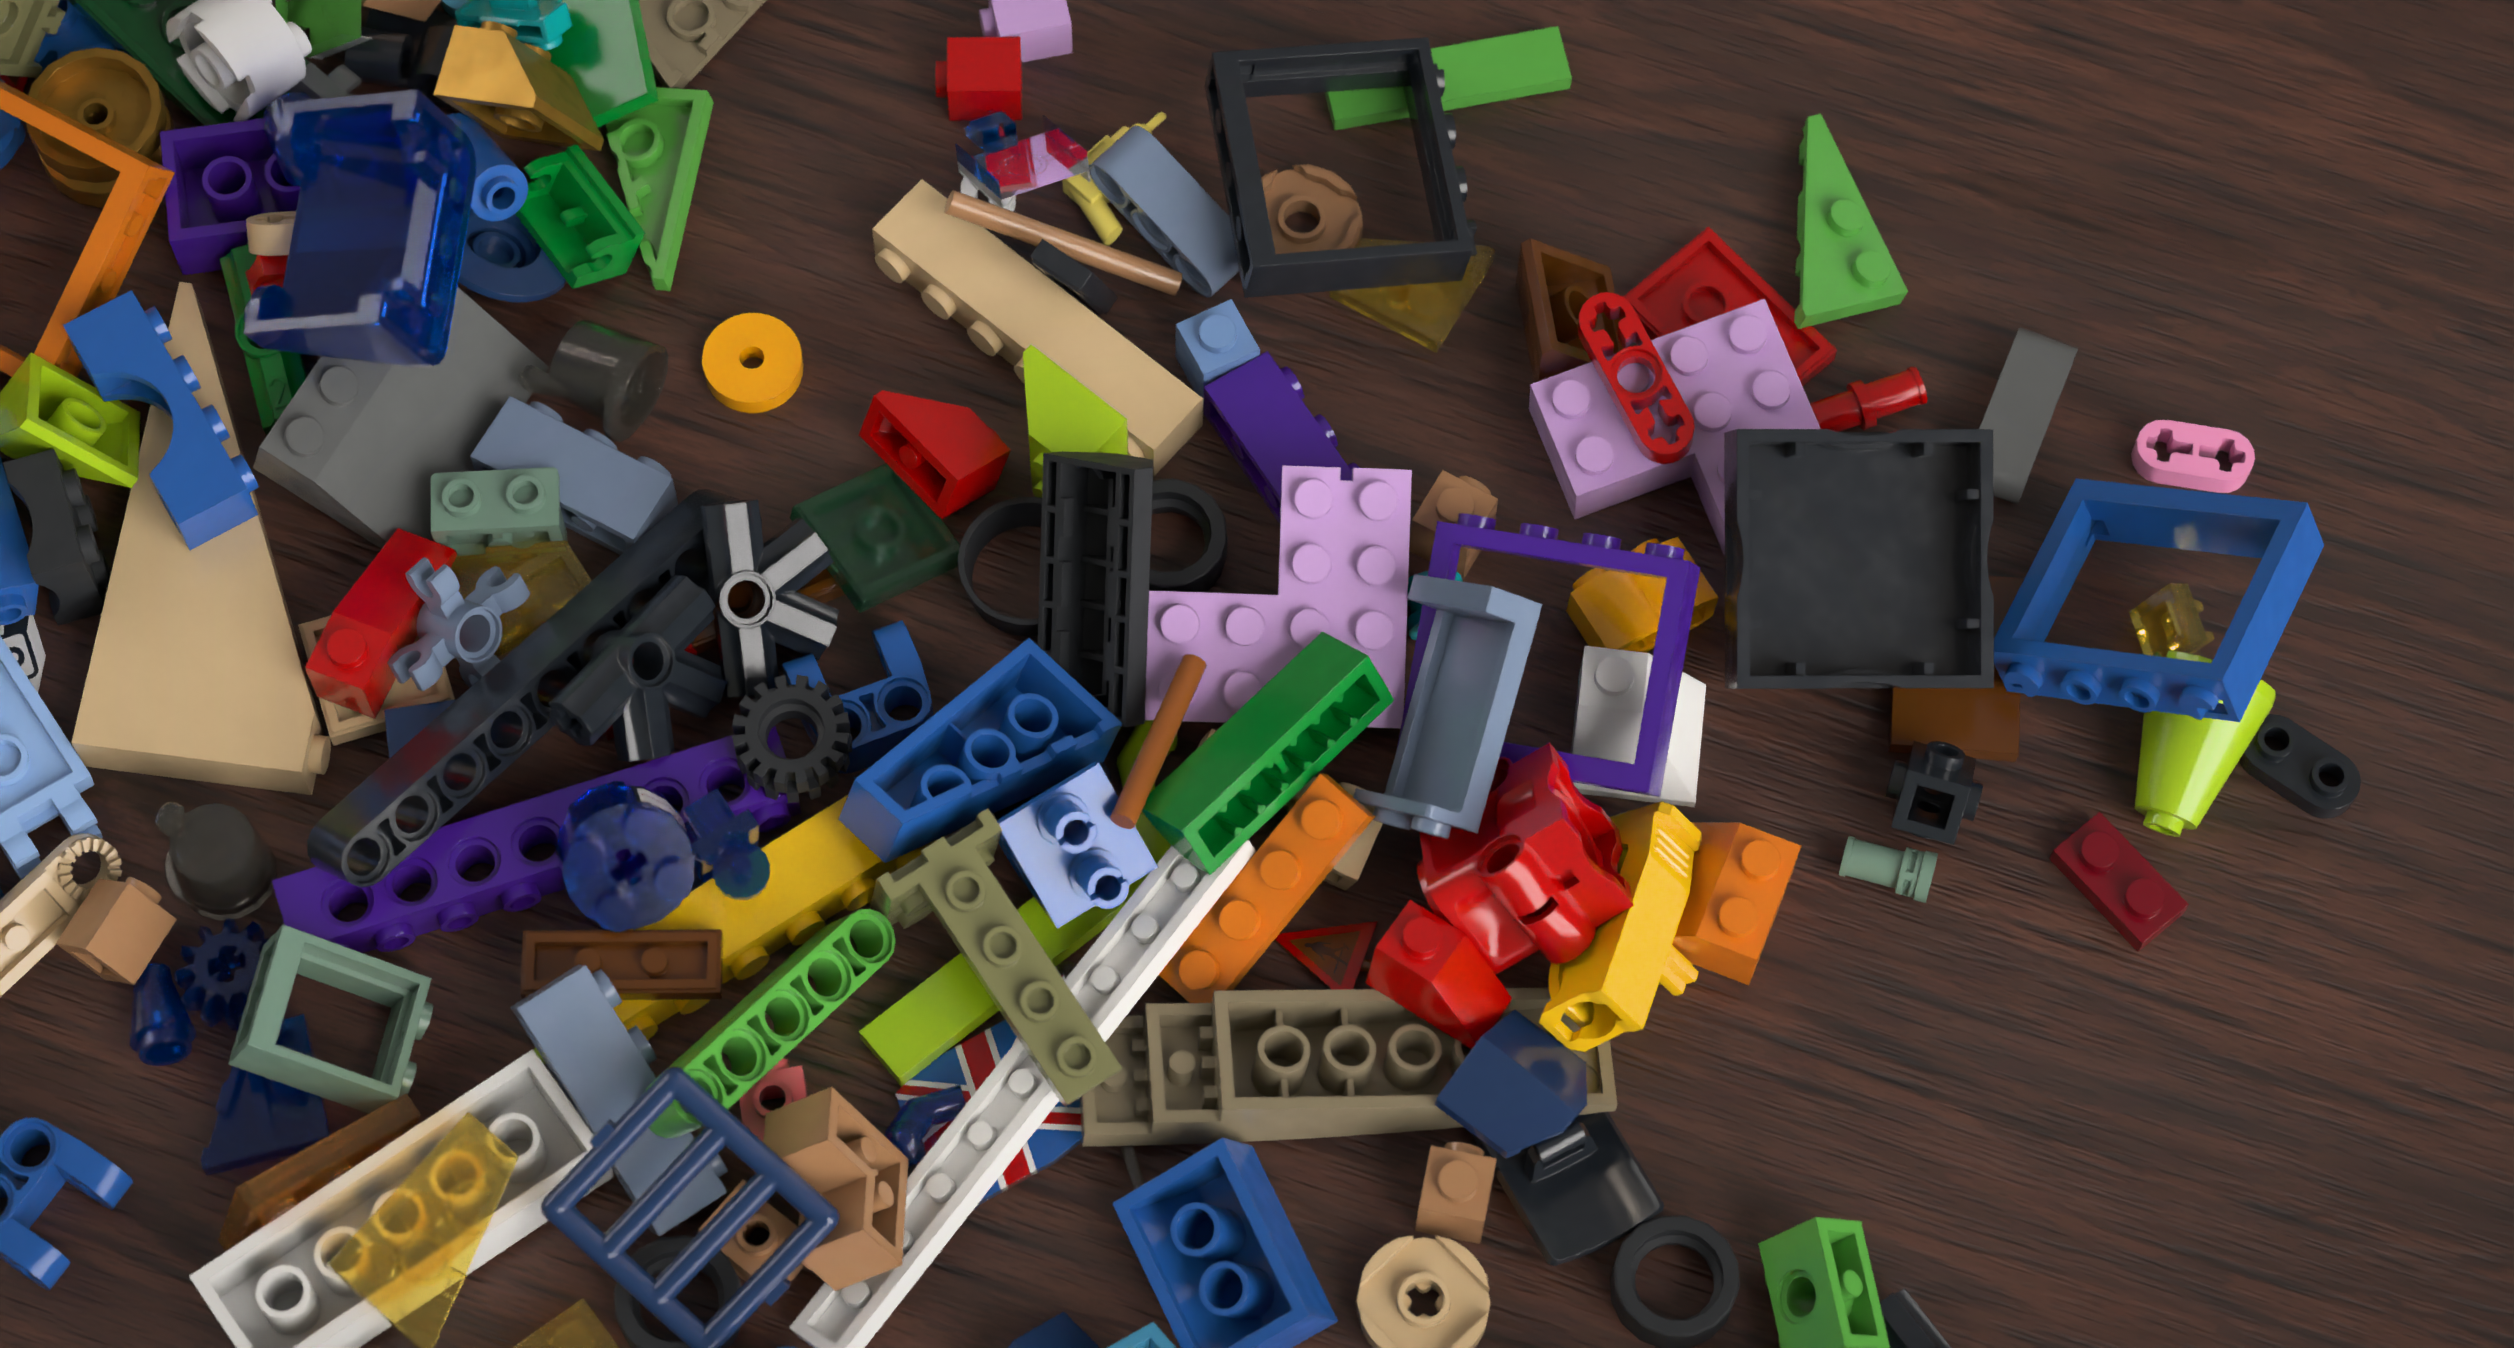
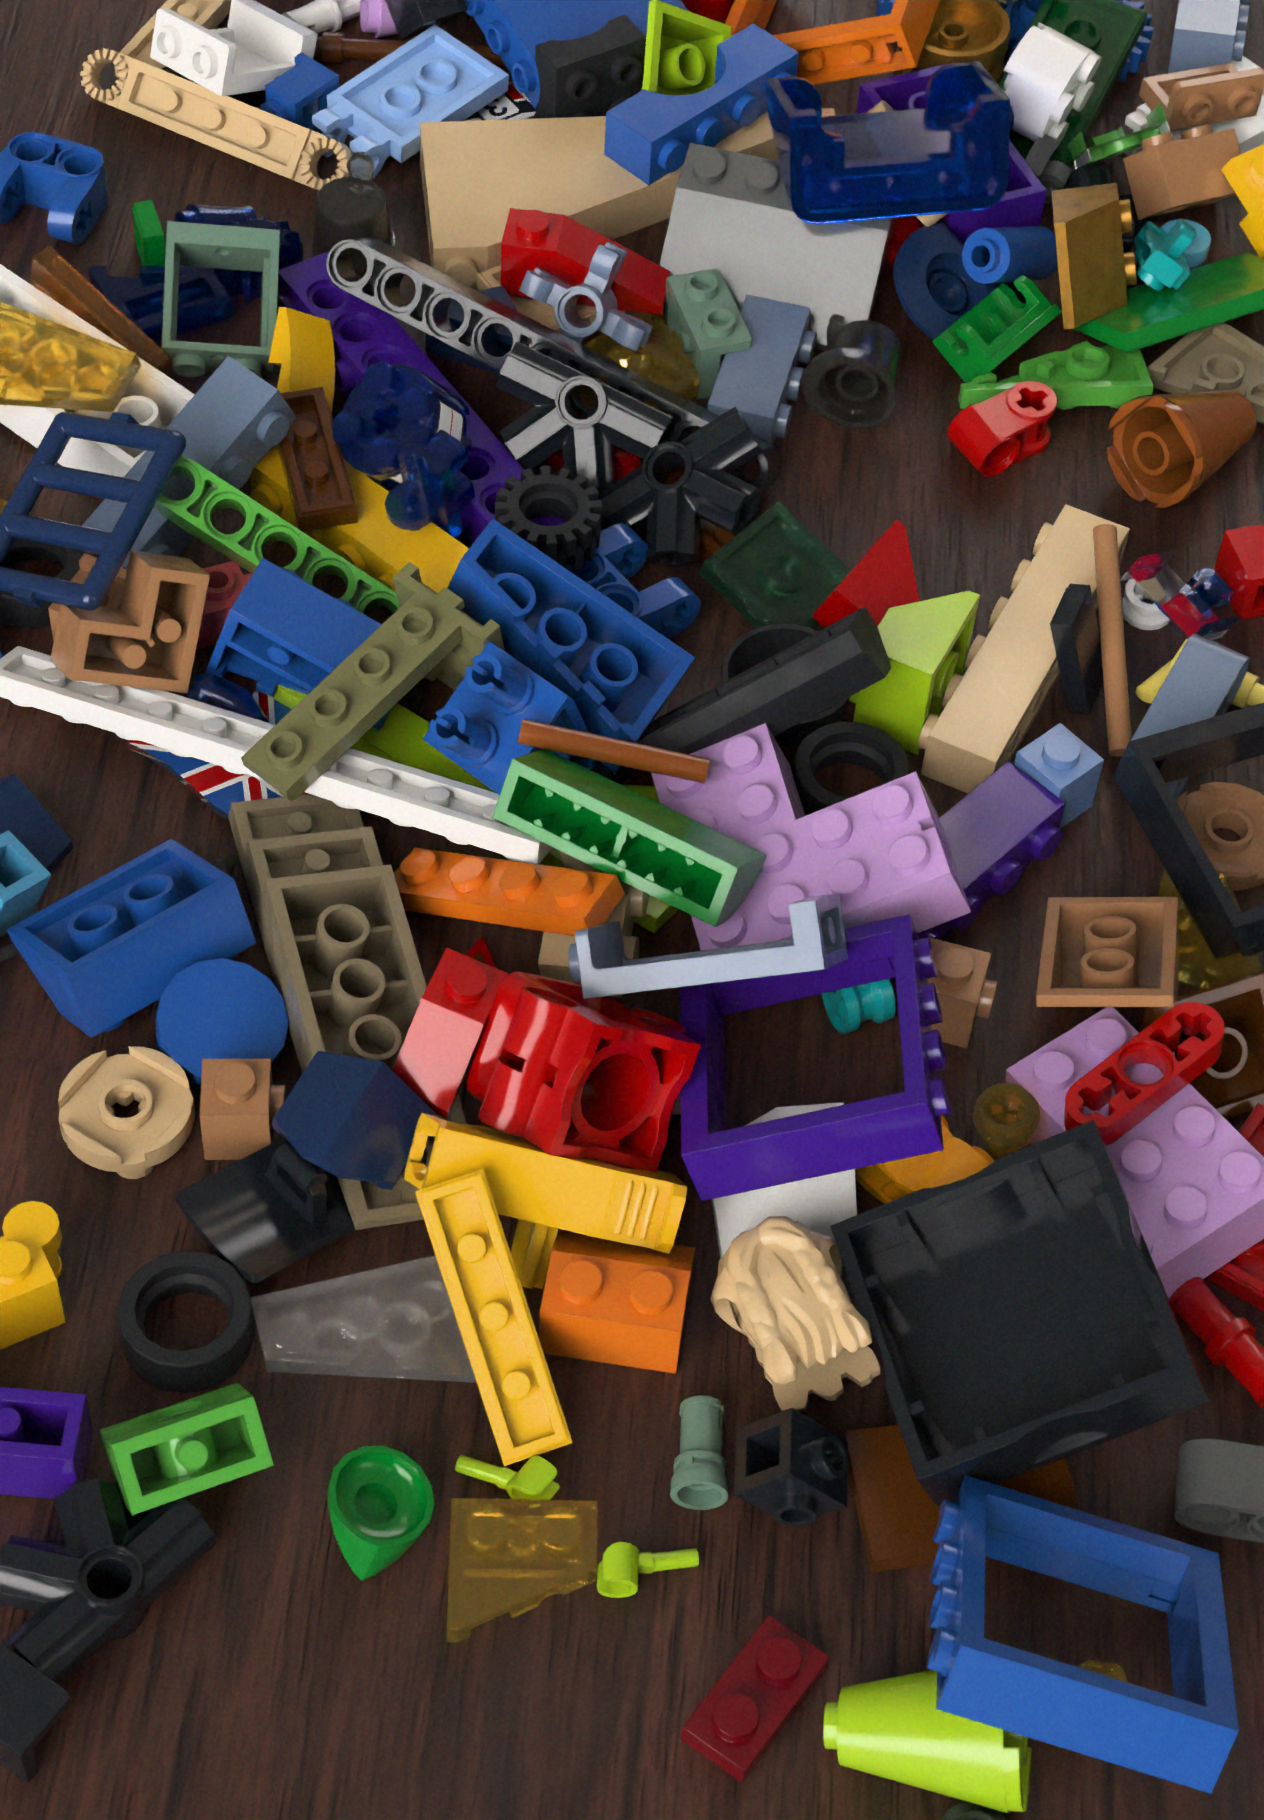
camera: 75 degrees right, 15 degrees down
medium nougat brick [56,877,177,985] -> none
light orange piece [702,313,803,413] -> none
none -> green tile [131,200,166,279]
none -> blue tile [155,958,289,1085]
none -> blue wedge [205,558,394,730]
none -> clear wing [251,1255,476,1383]
none -> yellow slope [268,307,335,416]
none -> green piece [327,1446,434,1581]
none -> yellow tile [415,1169,573,1466]
none -> clear yellow wing [447,1498,597,1642]
none -> lime hand [455,1455,560,1513]
none -> lime hand [597,1542,699,1598]
none -> tan piece [710,1216,880,1412]
none -> red piece [947,381,1057,478]
none -> clear yellow cone [972,1082,1040,1162]
none -> medium nougat slope [1036,897,1180,1007]
none -> dark orange cone [1107,390,1257,508]

